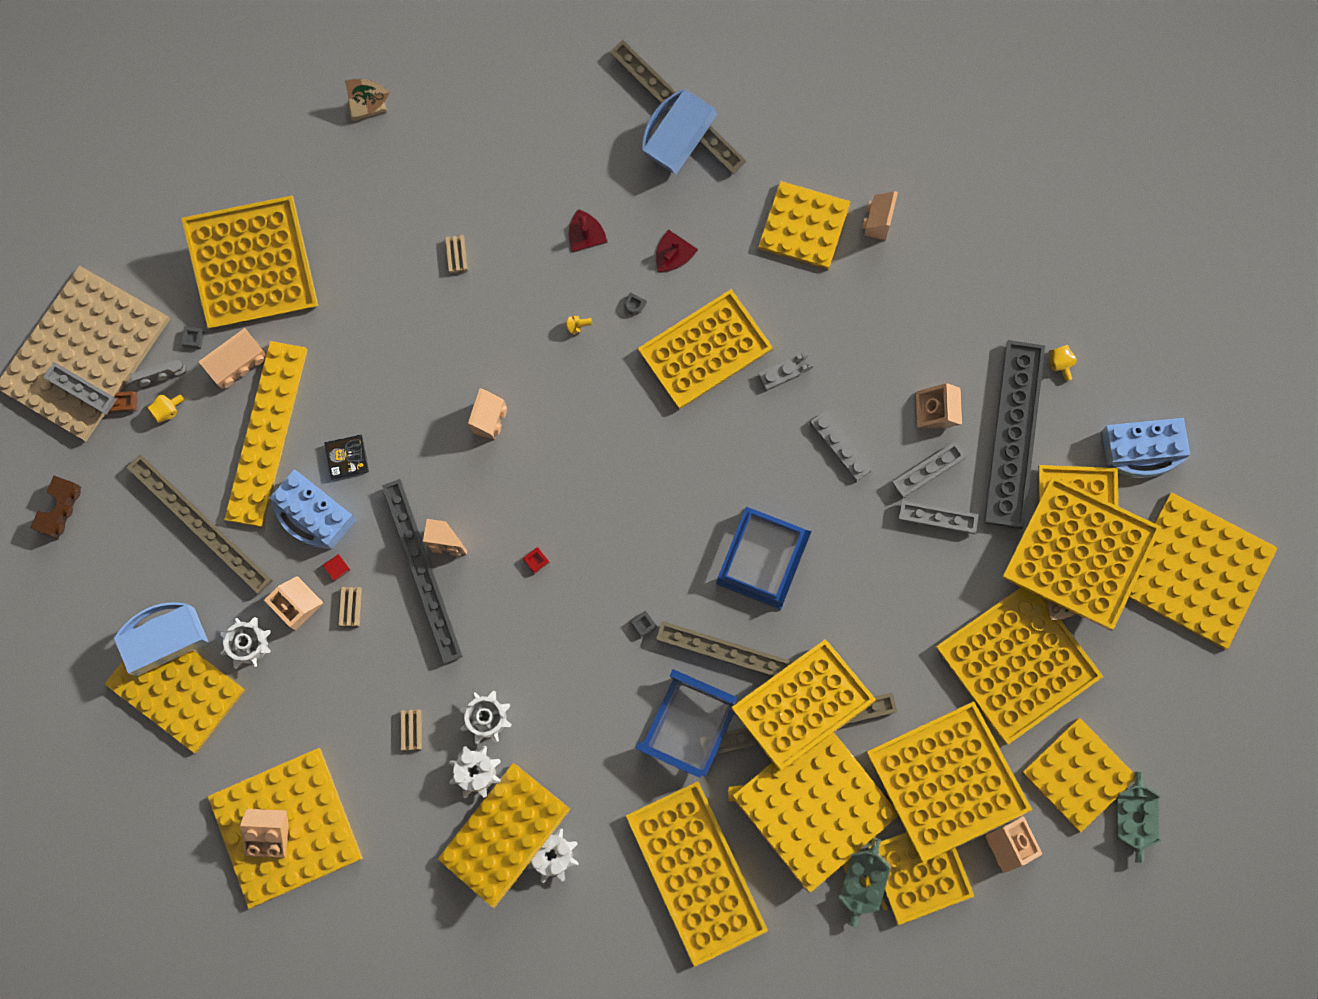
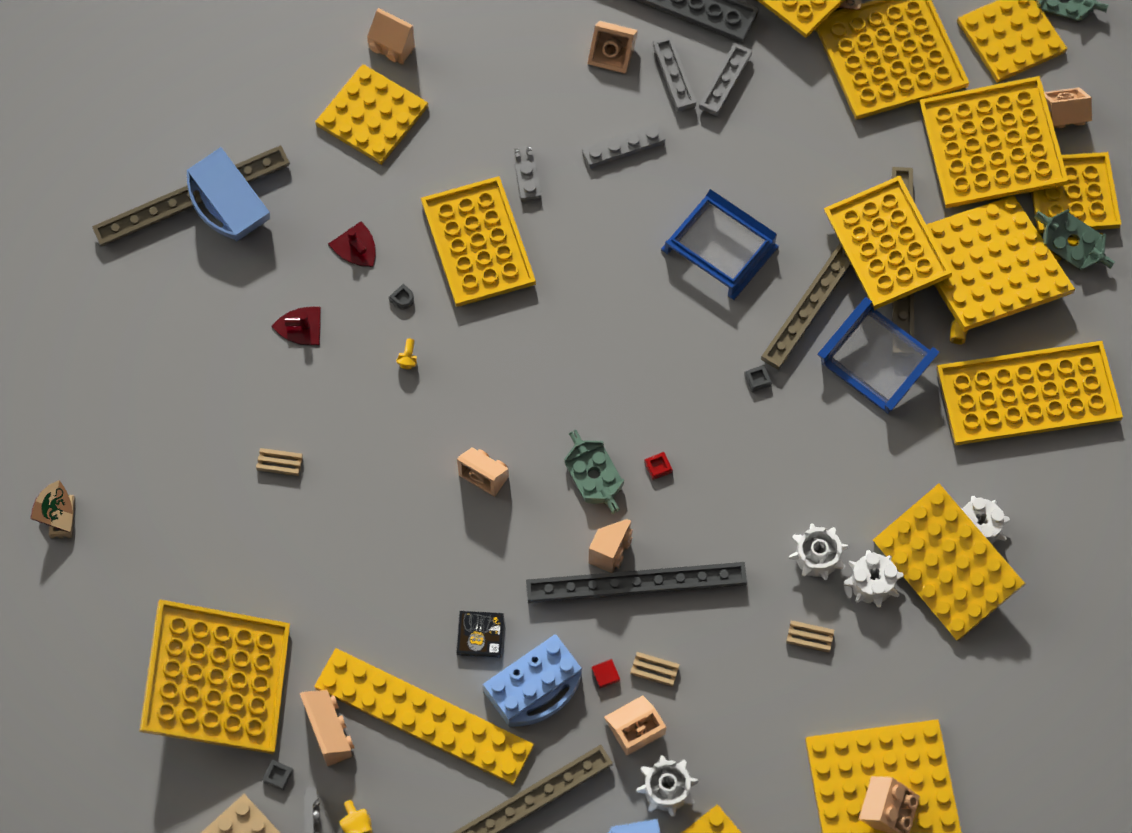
camera: 80 degrees left, 10 degrees down
none -> sand green plate [564,430,624,514]

